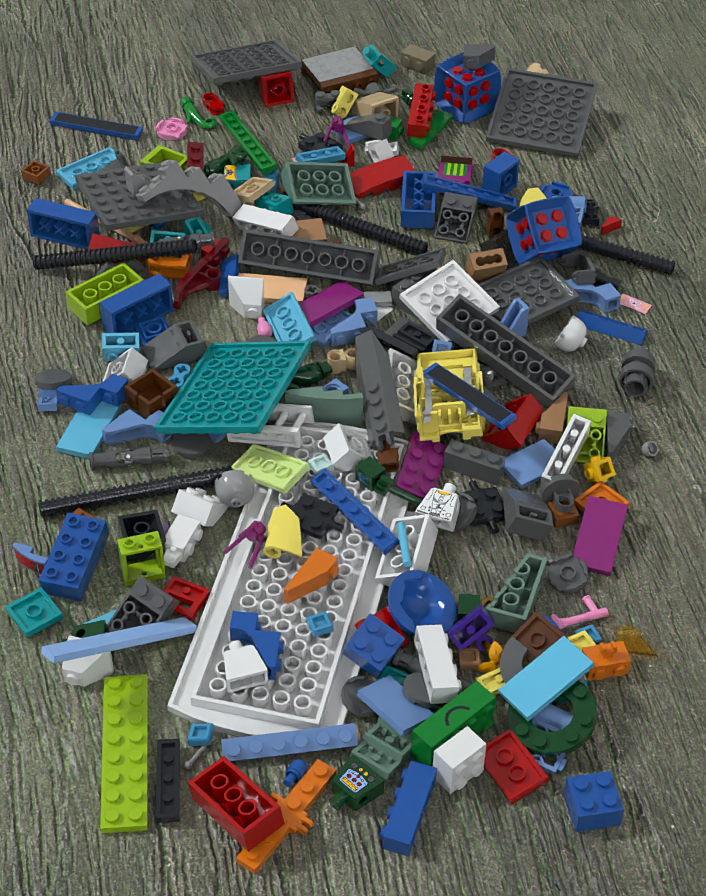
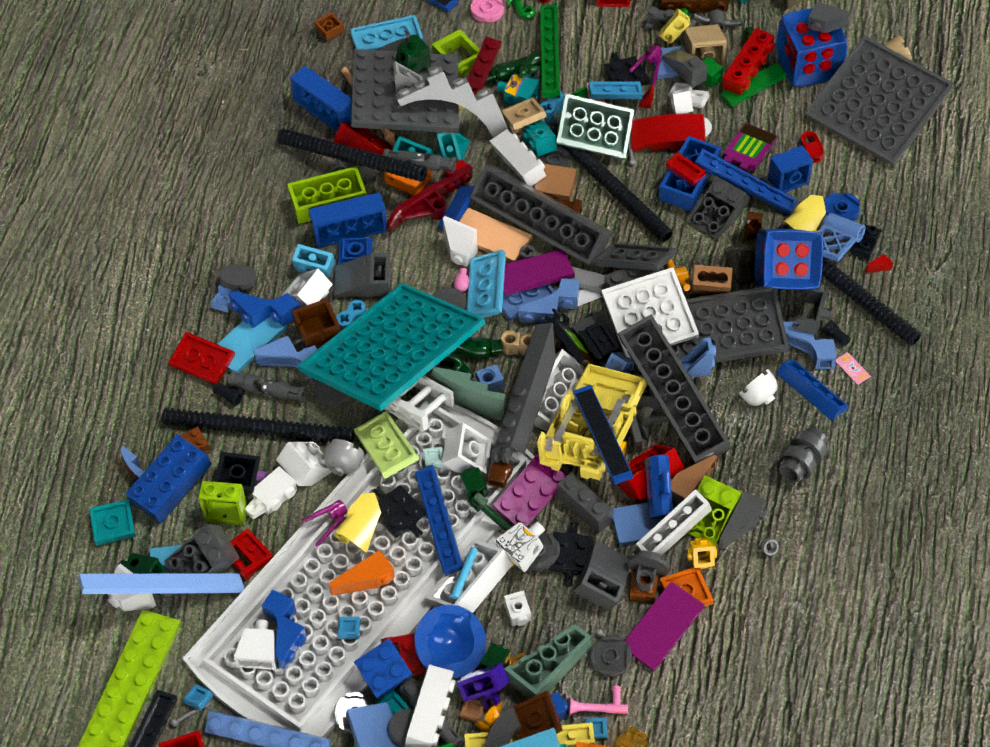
camera: 25 degrees right, 10 degrees up
none -> red tile [168,332,235,385]
none -> black pin [213,383,243,406]
none -> dark green torso [395,35,431,73]
none -> white brick [504,591,531,626]
none -> blue piece [645,455,673,519]
none -> red tile [666,152,705,186]

